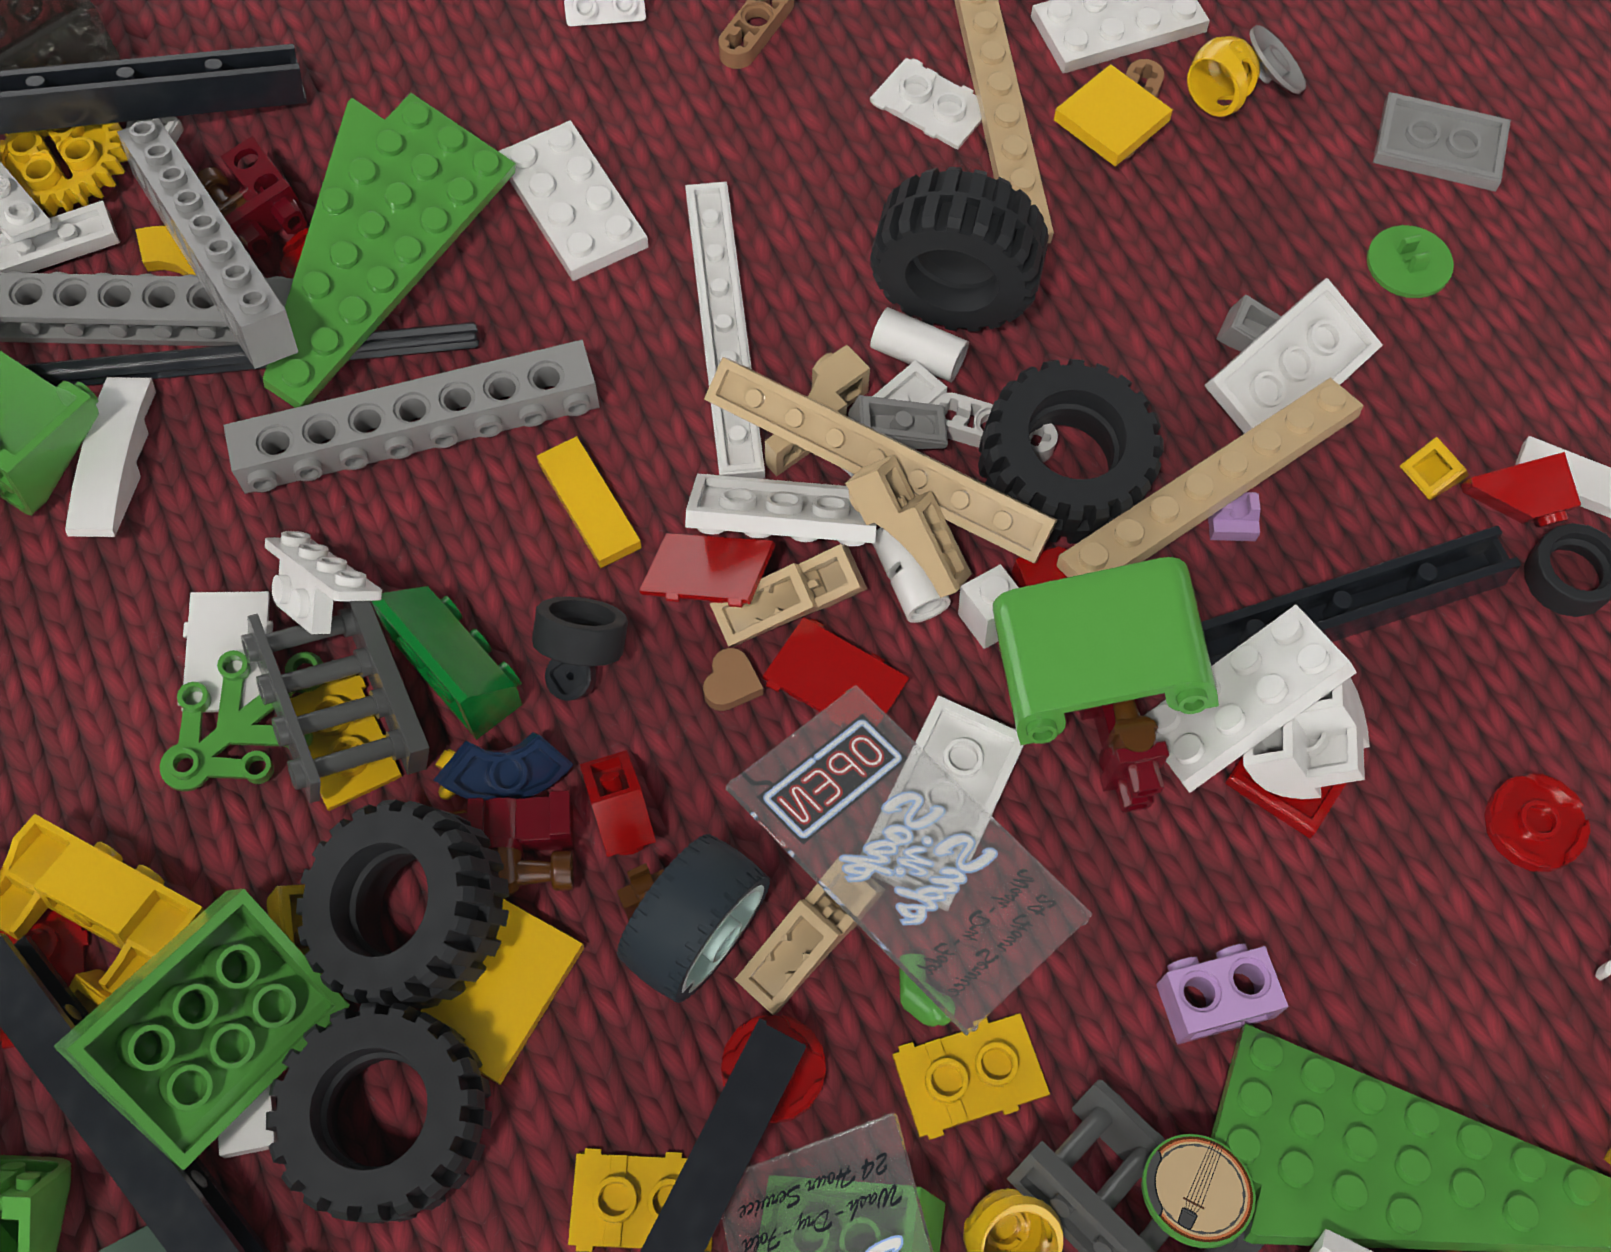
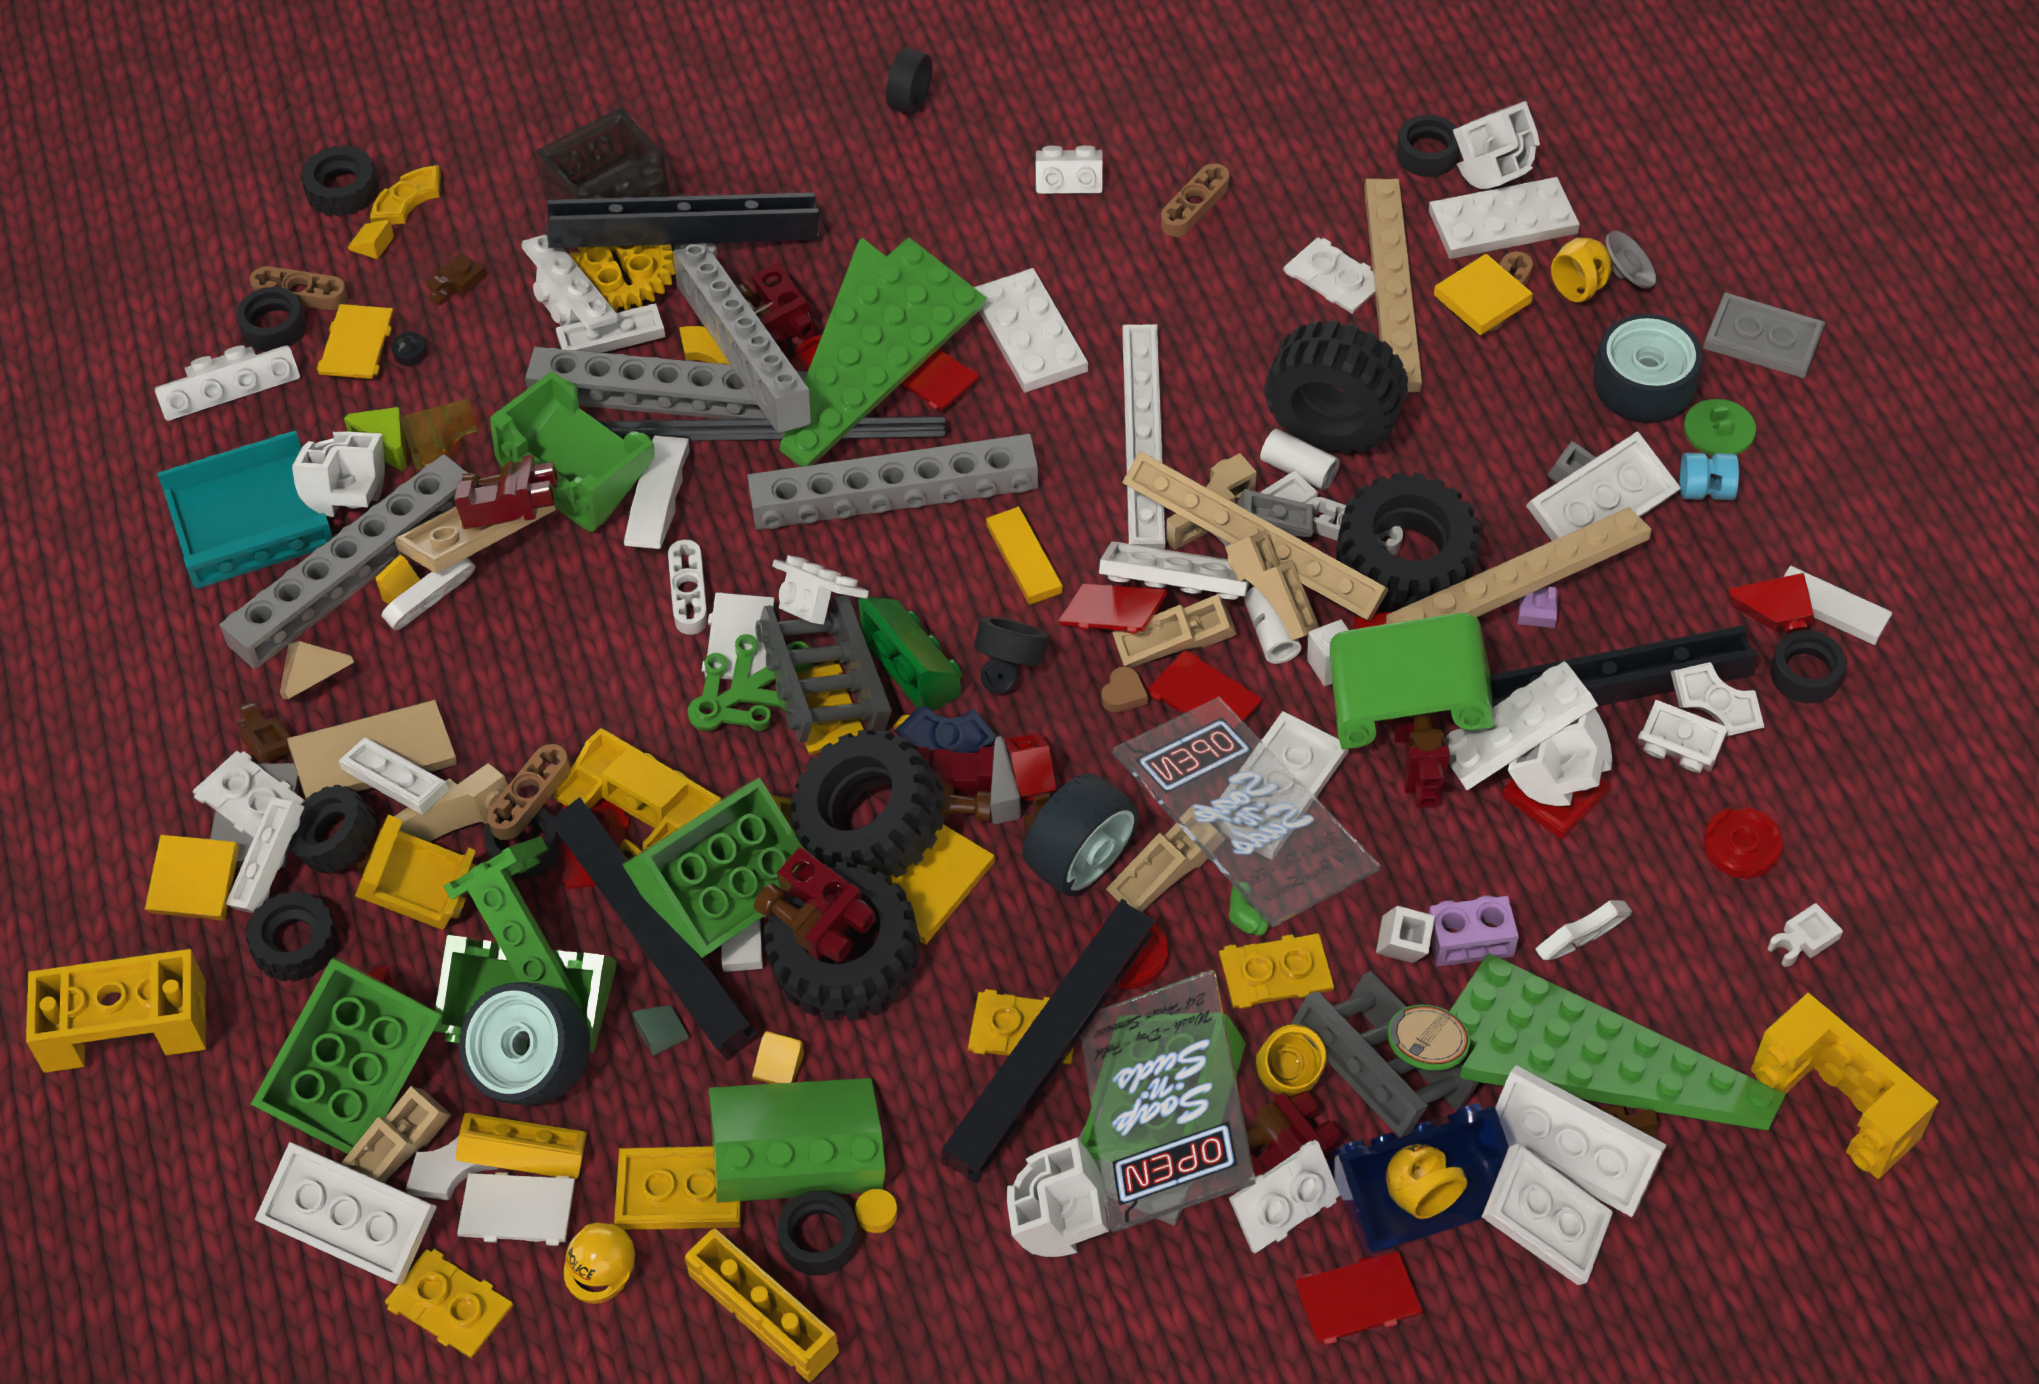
camera: 10 degrees right, 10 degrees down
yellow slope [1400,437,1469,500] -> none
none -> white beam [668,540,708,635]
none -> dark red hips [754,847,876,962]
none -> red piece [901,349,979,411]
none -> light grey slope [990,736,1021,824]
none -> white brick [1376,906,1435,963]
none -> white tile [1535,900,1632,960]
none -> wheel [1593,314,1703,423]
none -> white bracket [1638,700,1728,773]
none -> white tile [1671,662,1764,736]
none -> medium azure wheel [1680,453,1739,500]

